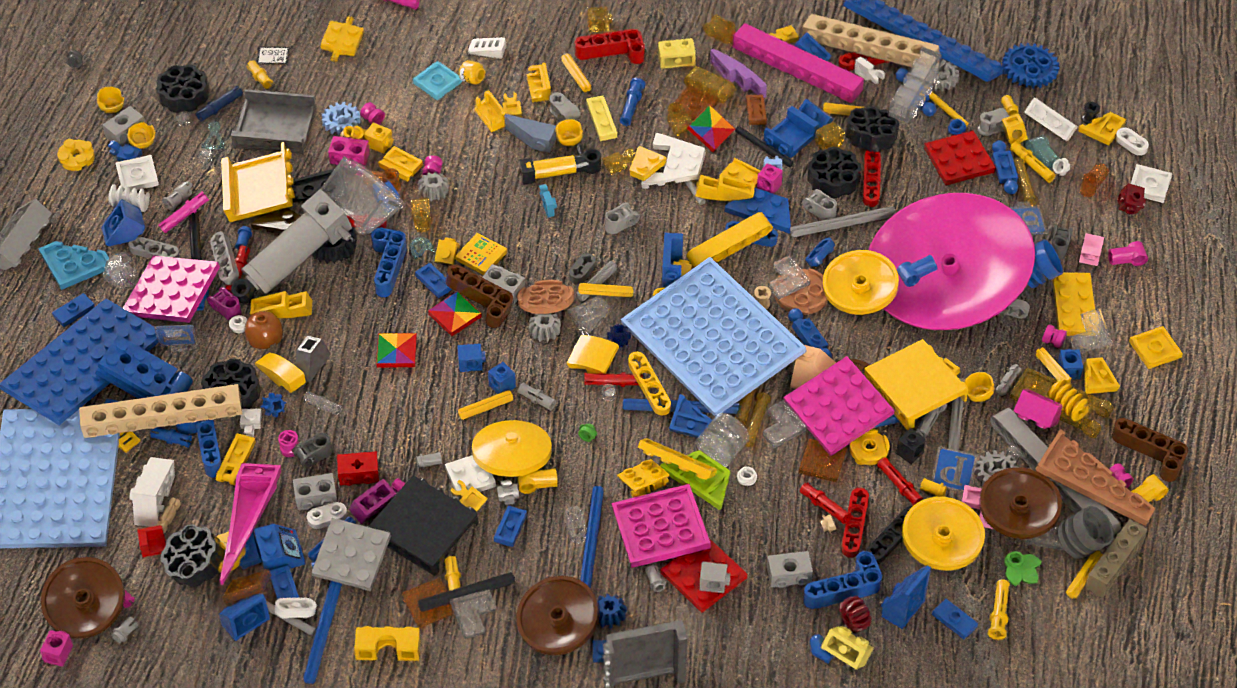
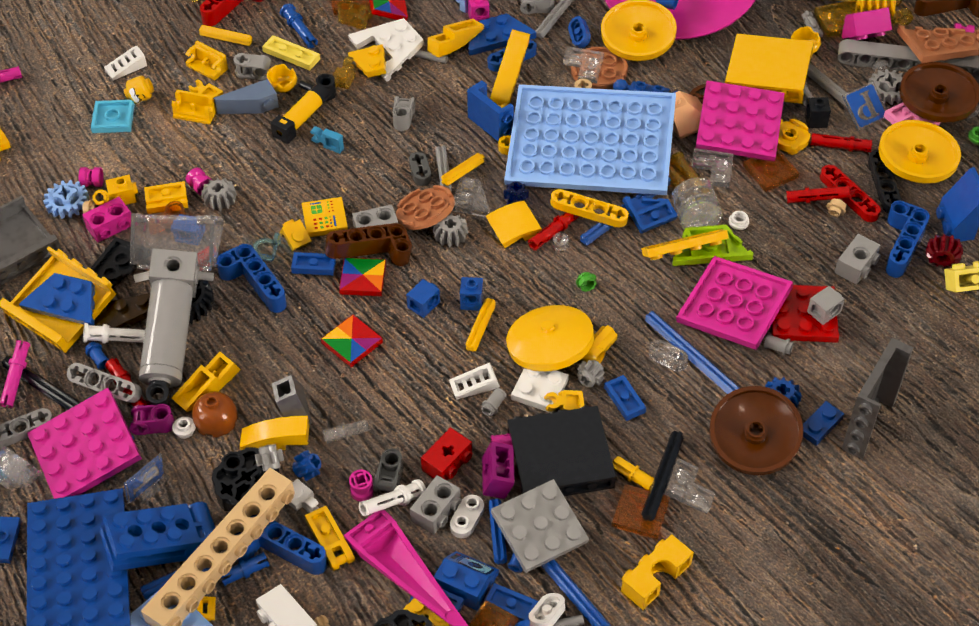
camera: 45 degrees left, 0 degrees up
clear yellow piece [411,198,431,232] -> none
light grey pin [518,382,557,411] -> none
yellow hinge [617,459,670,498] -> none
yellow plate [721,158,761,188] -> none
blue arm [810,634,833,663] -> none
yellow pin [920,478,947,497] -> none
none -> blue wing [19,273,95,325]
none -> white pin [83,323,145,344]
none -> light grey gear [255,444,284,471]
none -> white pin [359,479,426,516]
none -> white slope [449,363,500,399]

